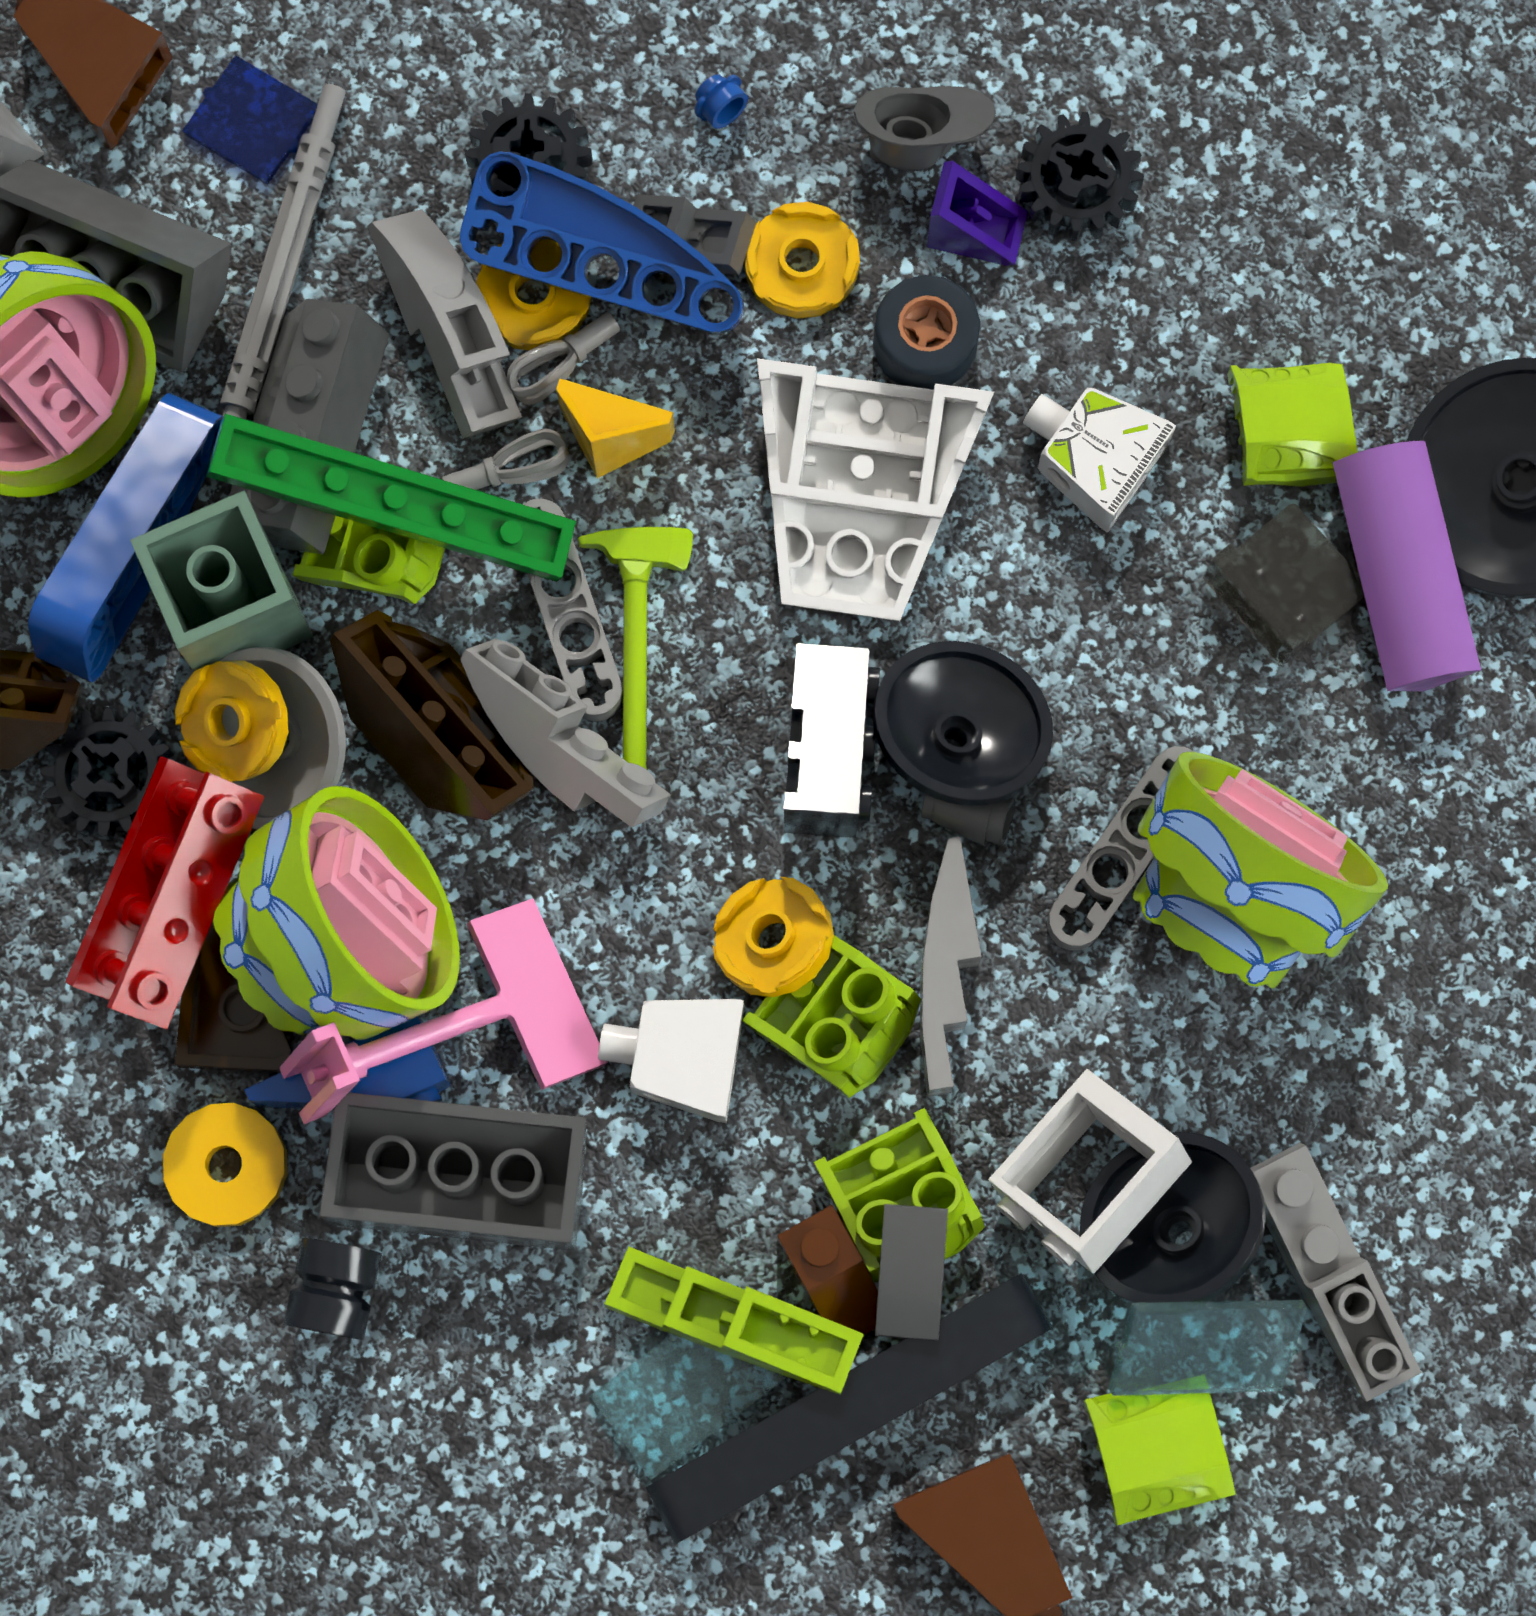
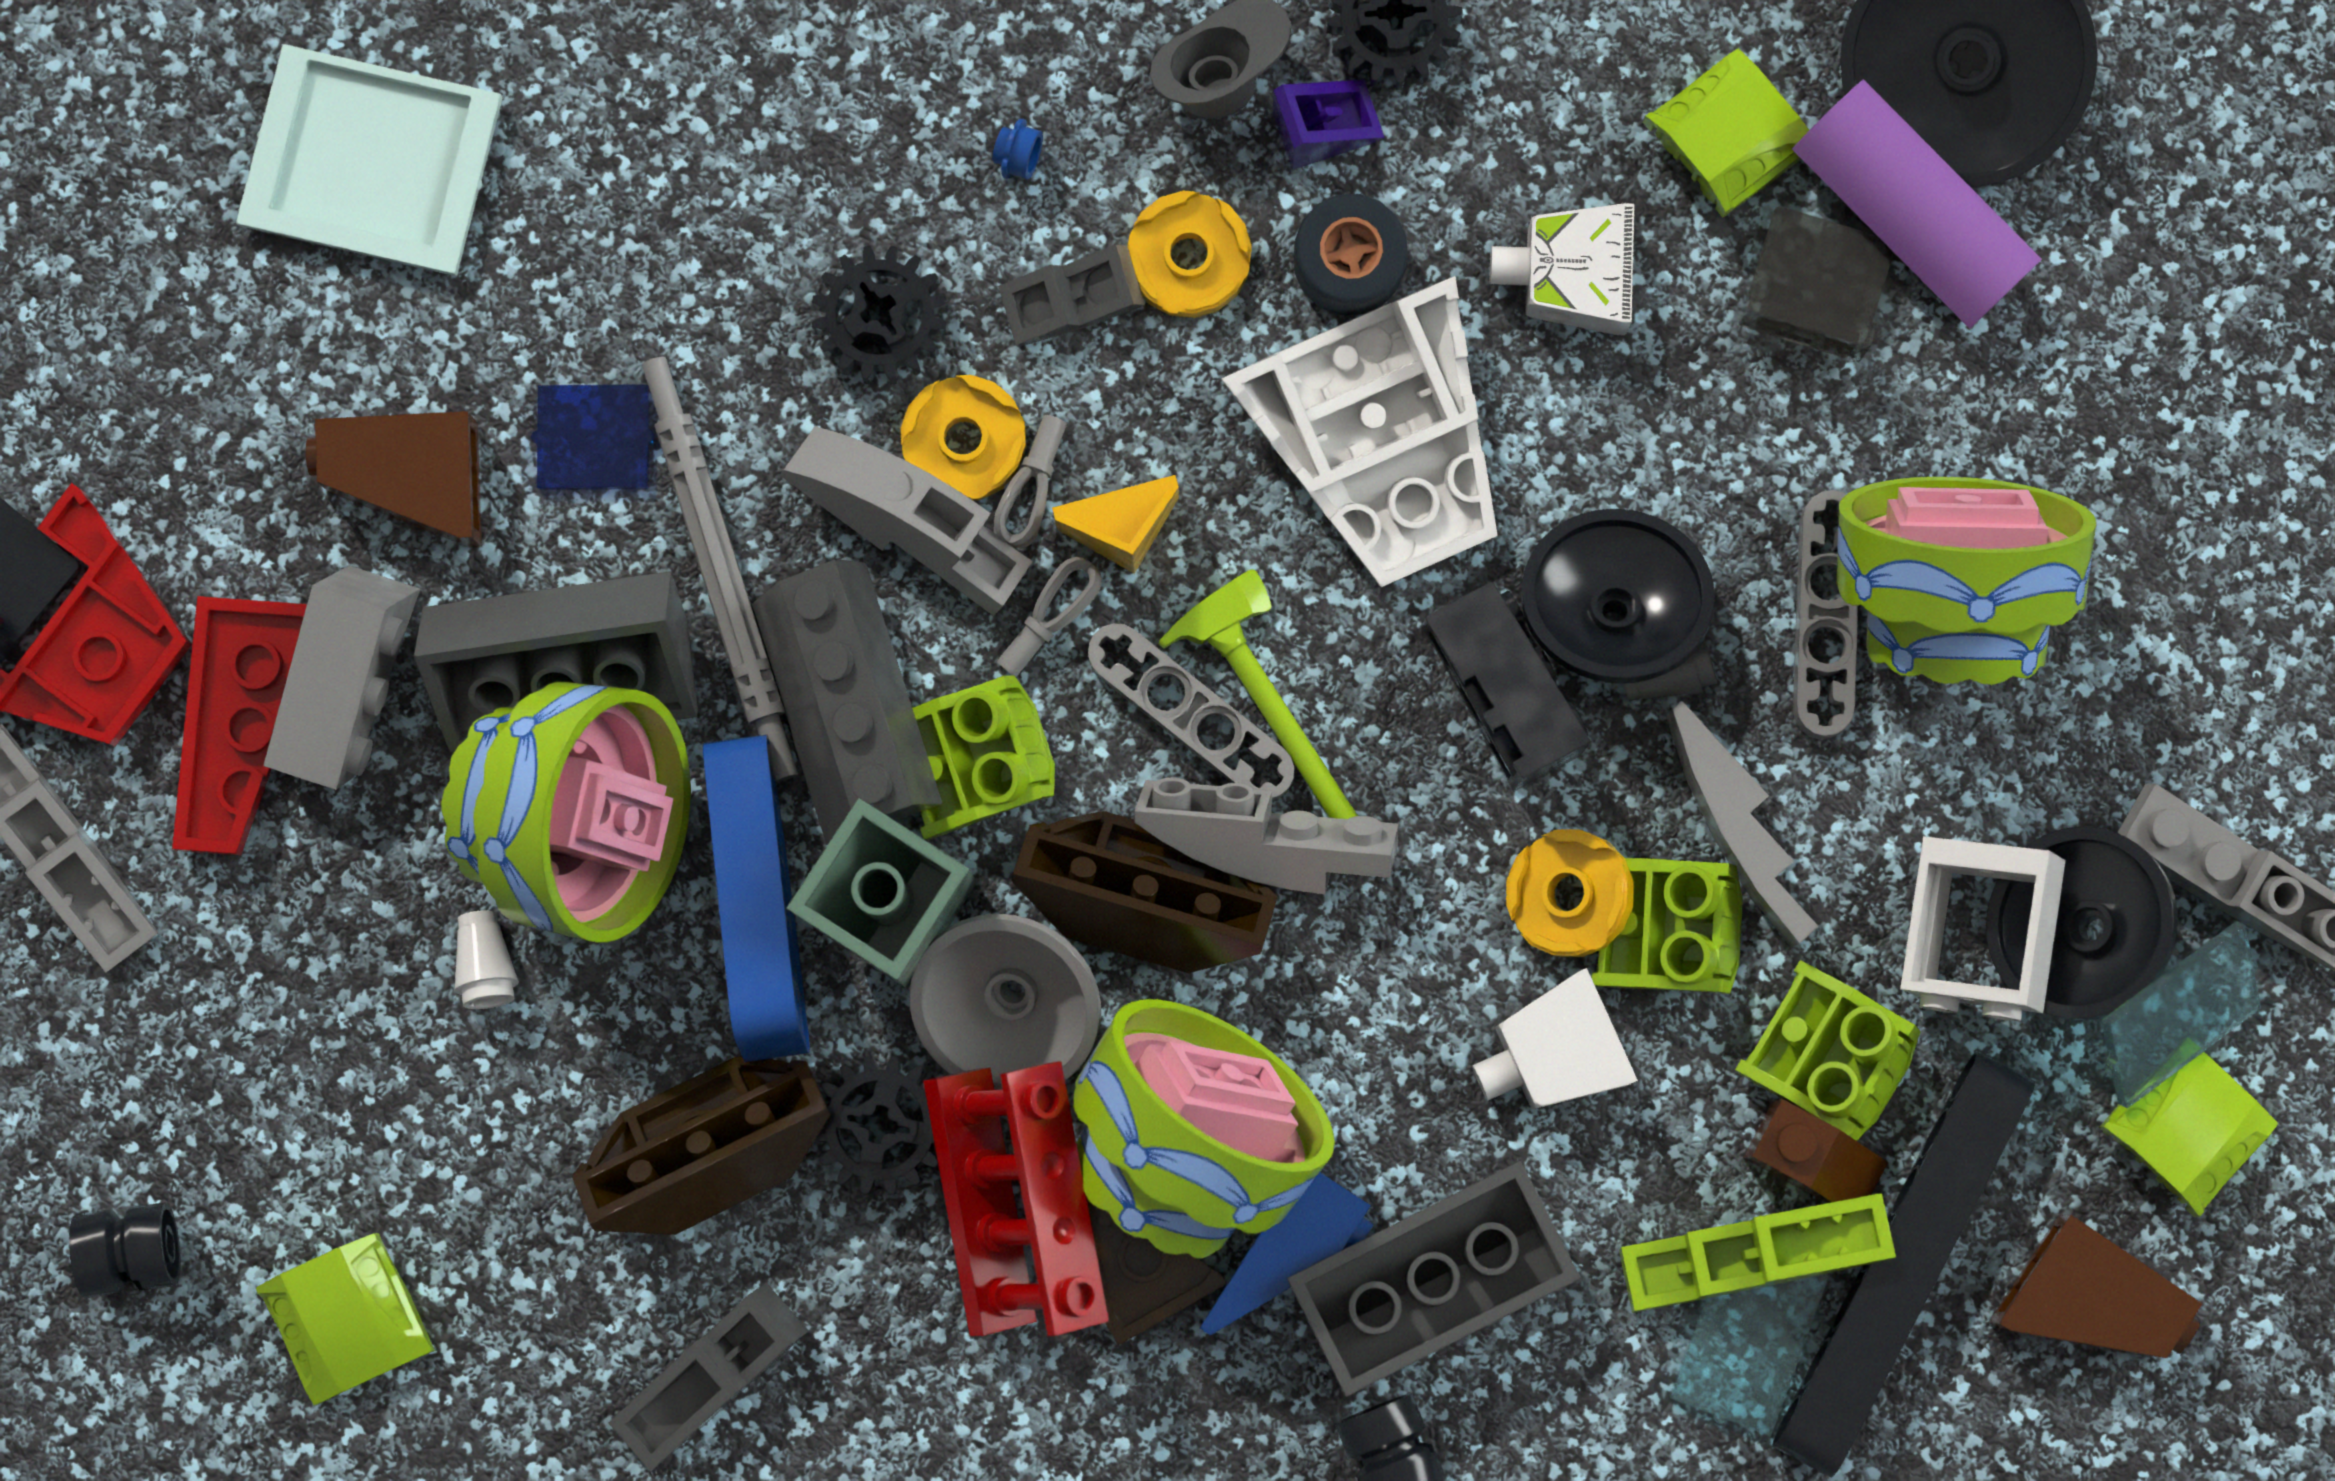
camera: 30 degrees left, 5 degrees up
yellow tile [162,1103,288,1227] -> none
yellow tile [175,660,289,782] -> none
green plate [206,413,576,582] -> none
bright pink piece [279,898,608,1124] -> none
blue beam [460,151,744,334] -> none
dark grey slope [875,1204,948,1341] -> none

